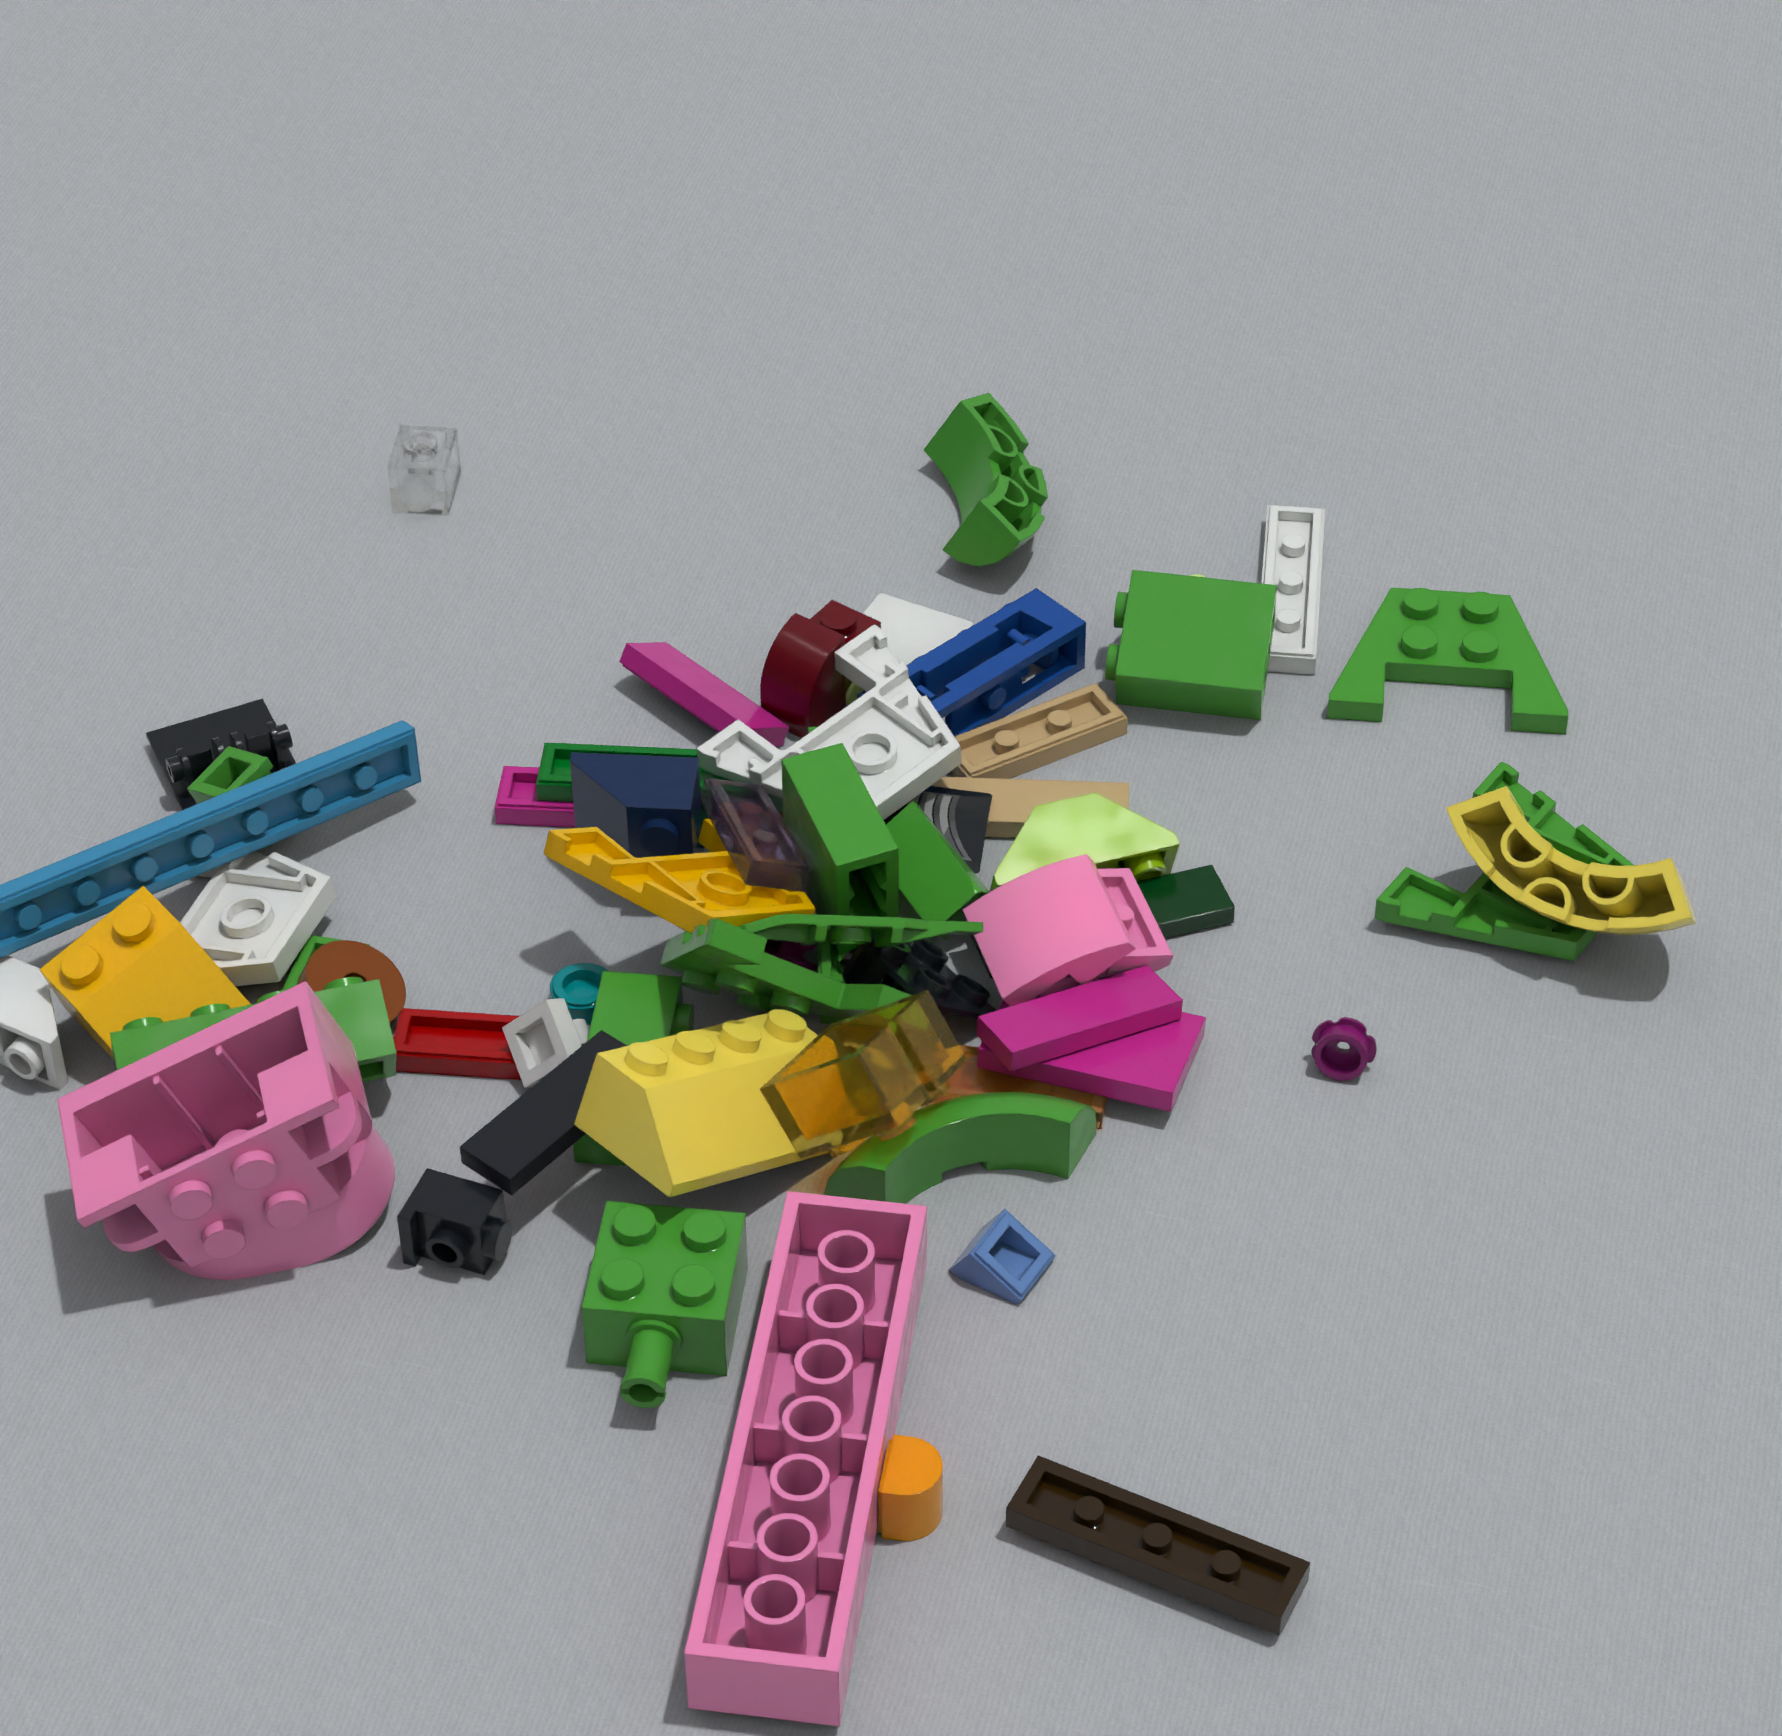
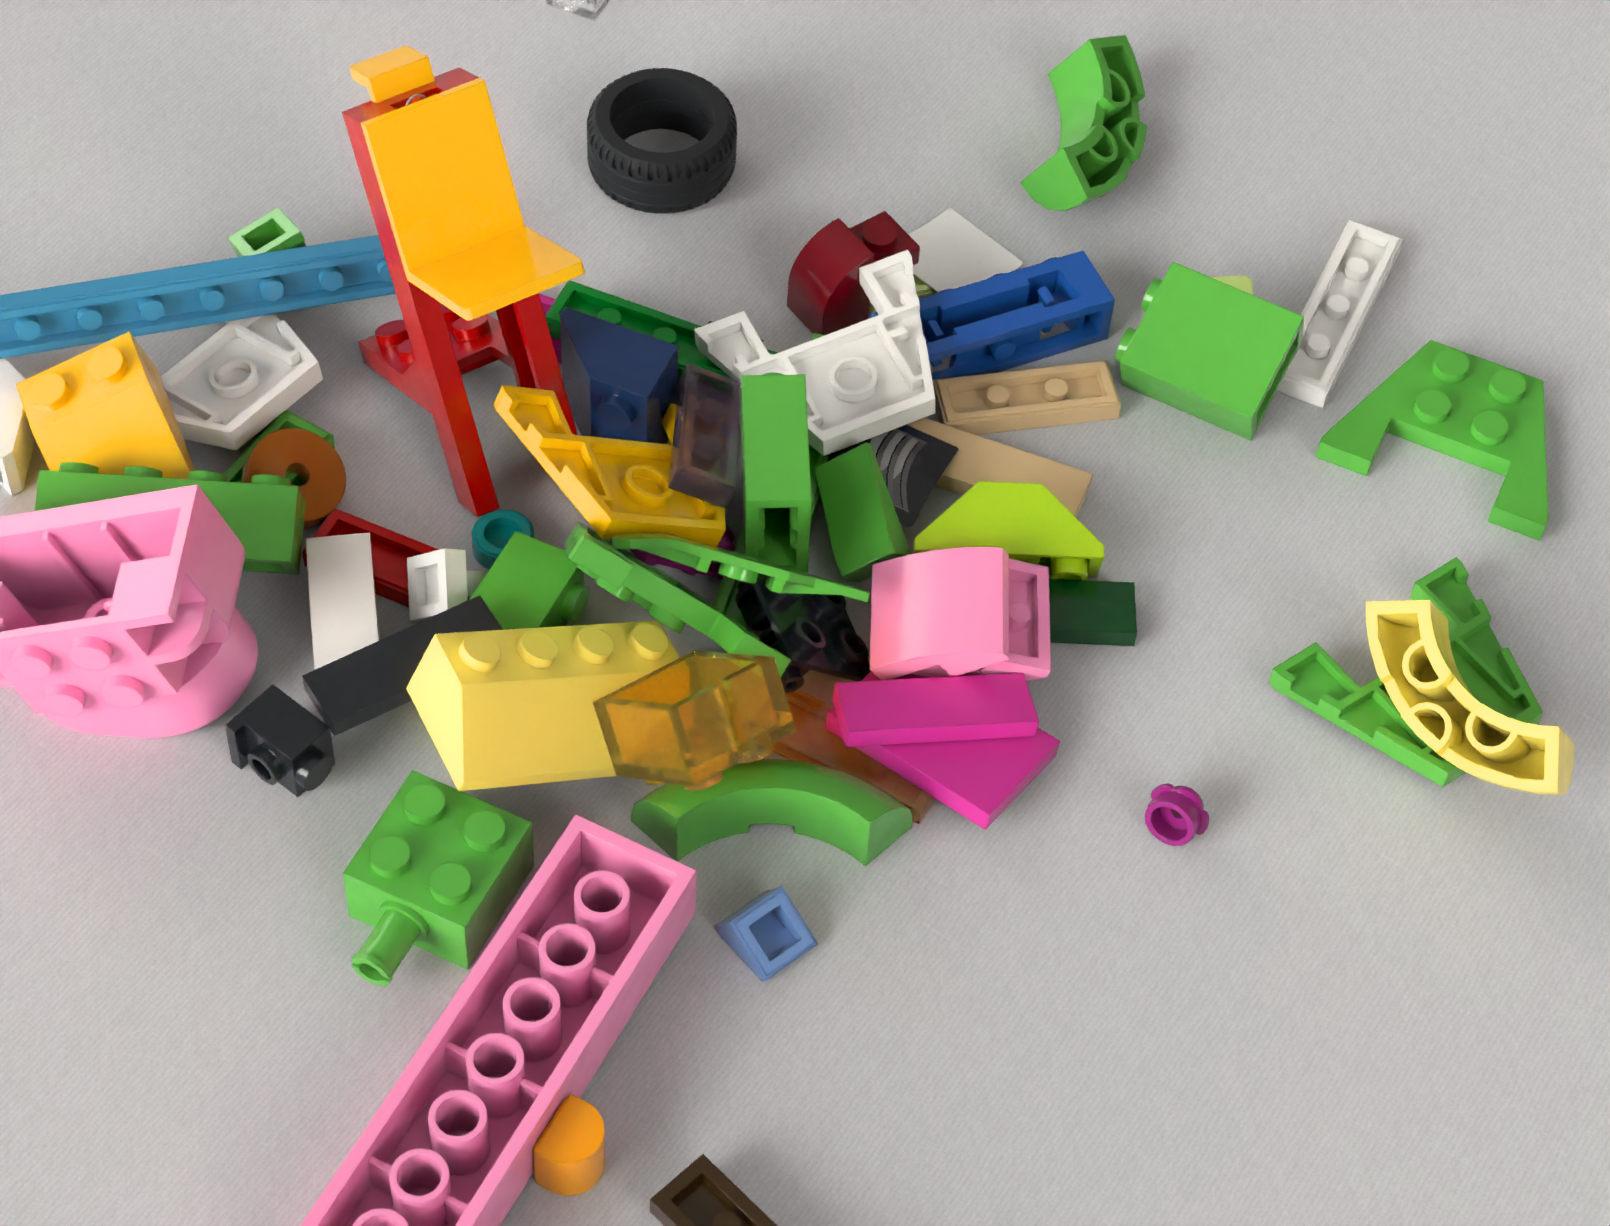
camera: 15 degrees right, 10 degrees up
black hinge [146,698,296,810] -> none
dark pink tile [619,642,789,747] -> none
none -> white slope [306,532,380,716]
none -> piece [342,46,585,517]
none -> black tyre [587,68,737,214]

